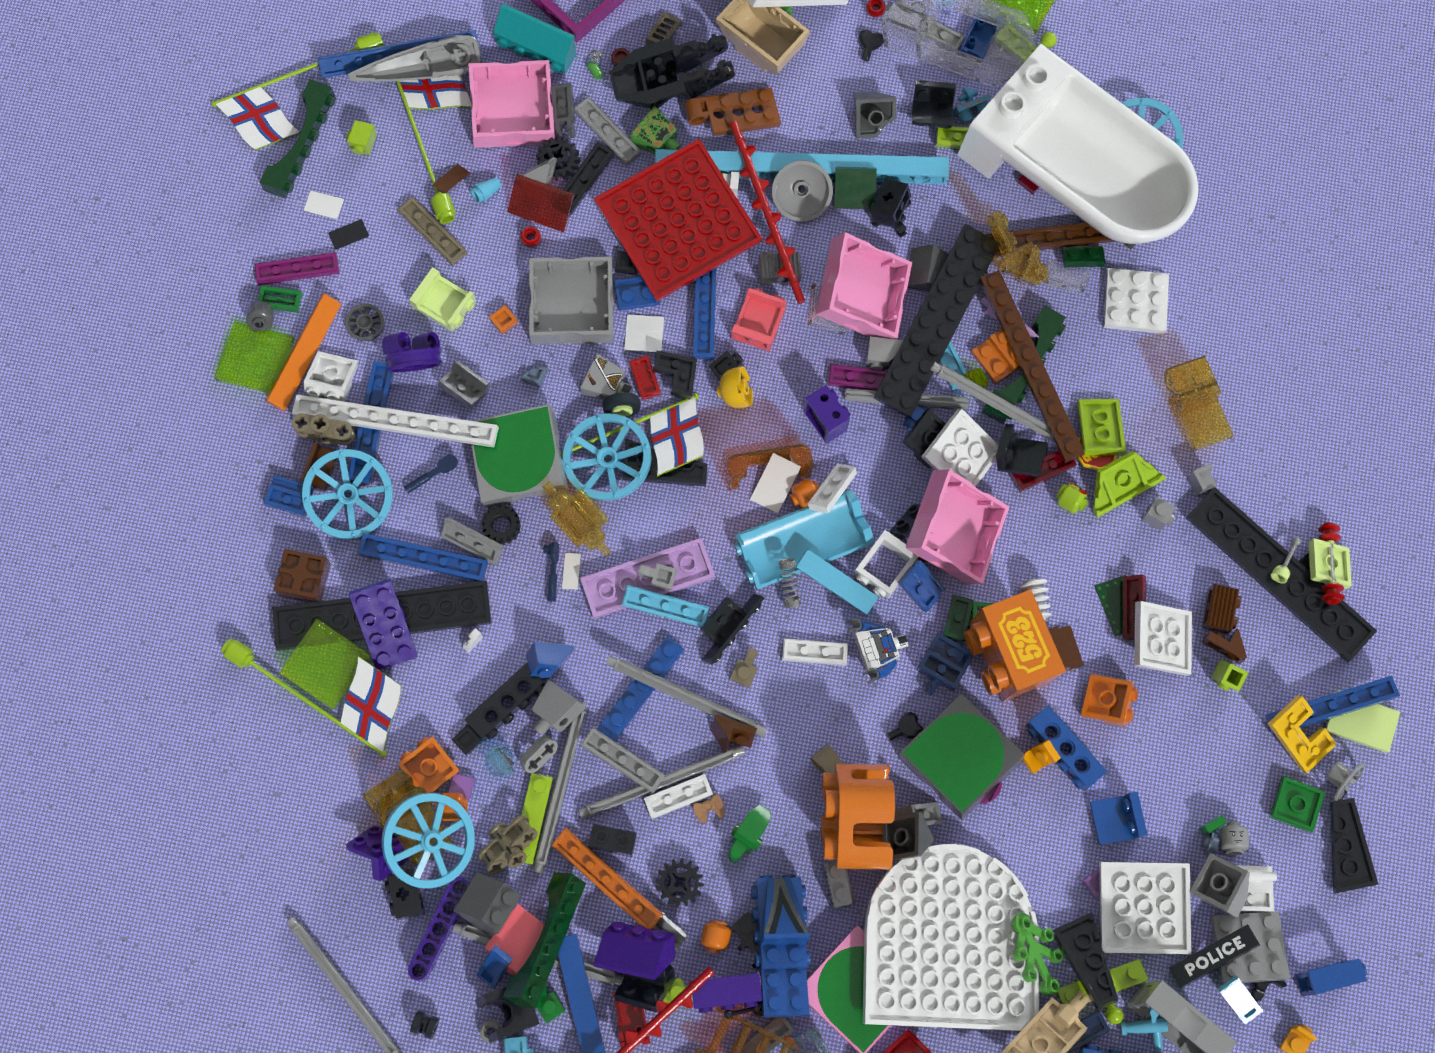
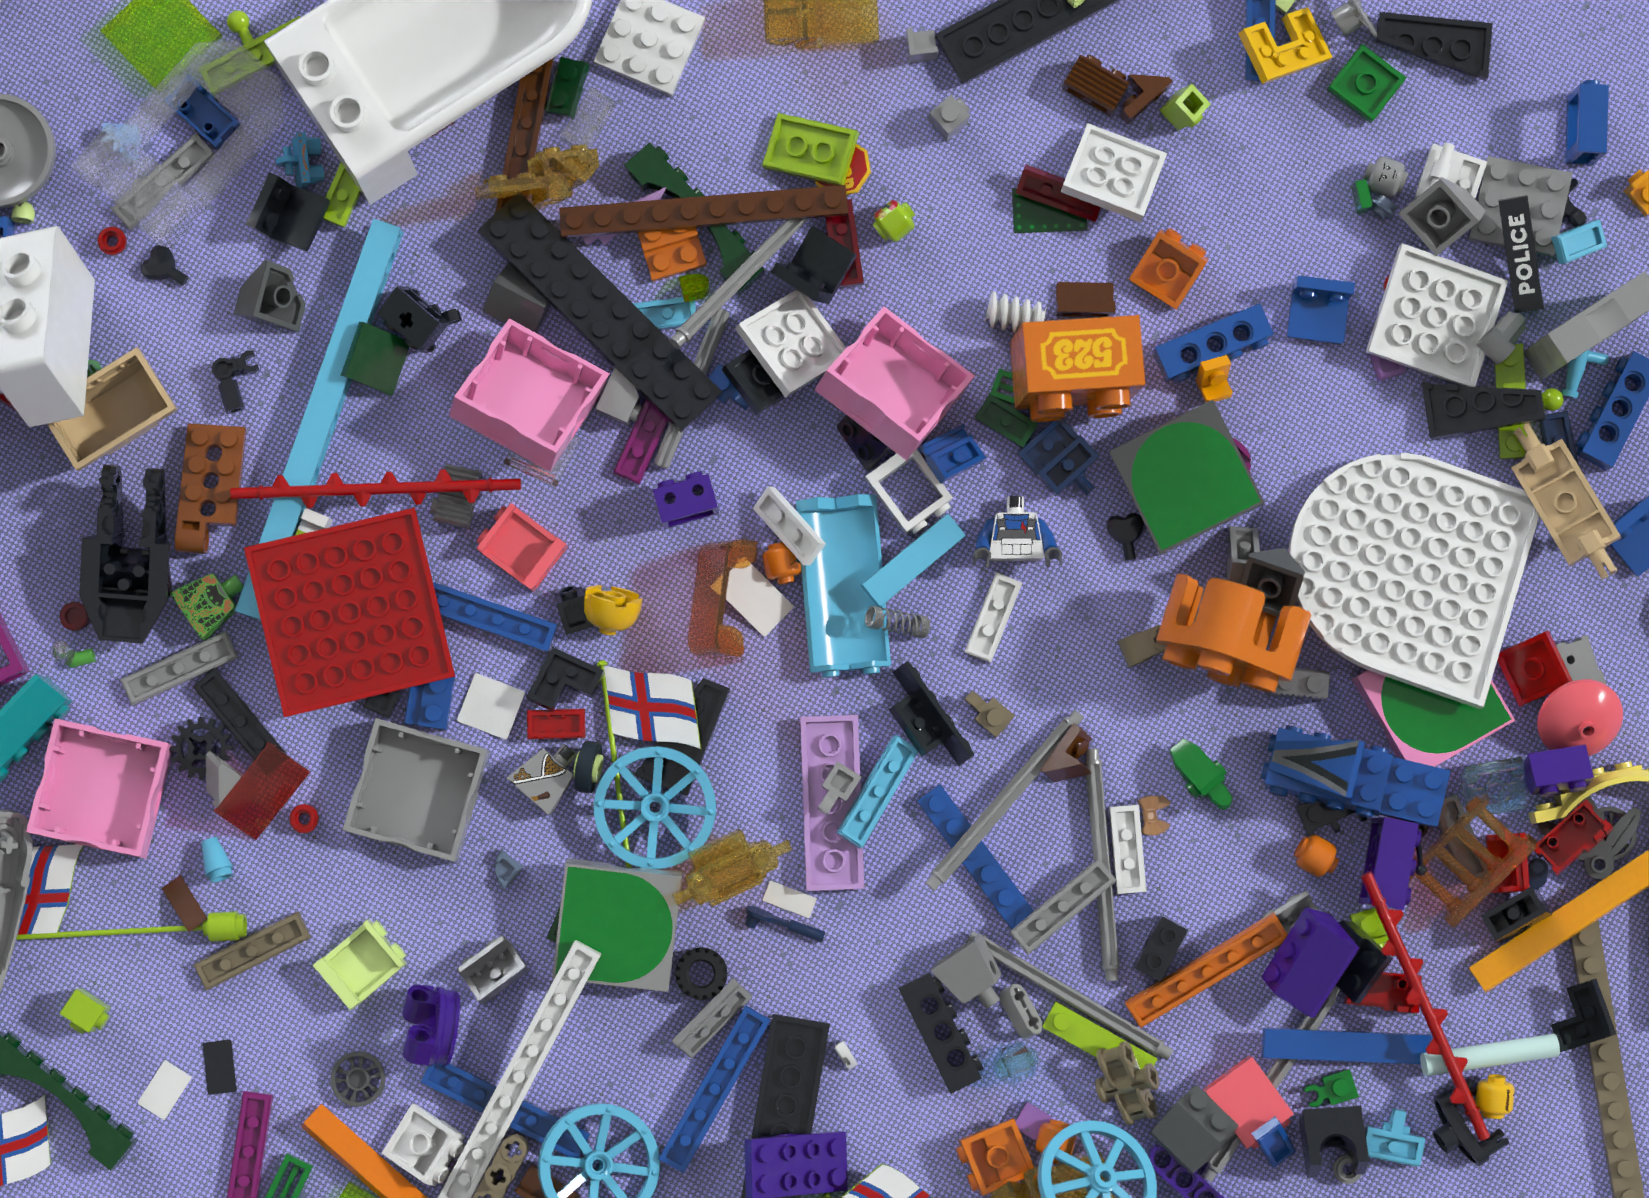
camera: 75 degrees left, 10 degrees up
dark blue piece [404,455,458,494] -> none
black tile [451,725,483,756] -> none
orange plate [489,305,518,335] -> none
dark green arch [503,873,586,1008] -> none
blue slope [526,642,574,678] -> none
dark grey hinge [551,83,576,140] -> none
dark tan slope [646,12,682,46] -> none
black gear [656,858,704,908] -> none
light grey dish [772,160,833,221] -> none
bright green plant [1011,913,1063,996] -> none
lime wing [1093,451,1166,518] -> none
none -> black bar [212,350,259,414]
none -> light grey piece [1476,311,1526,365]

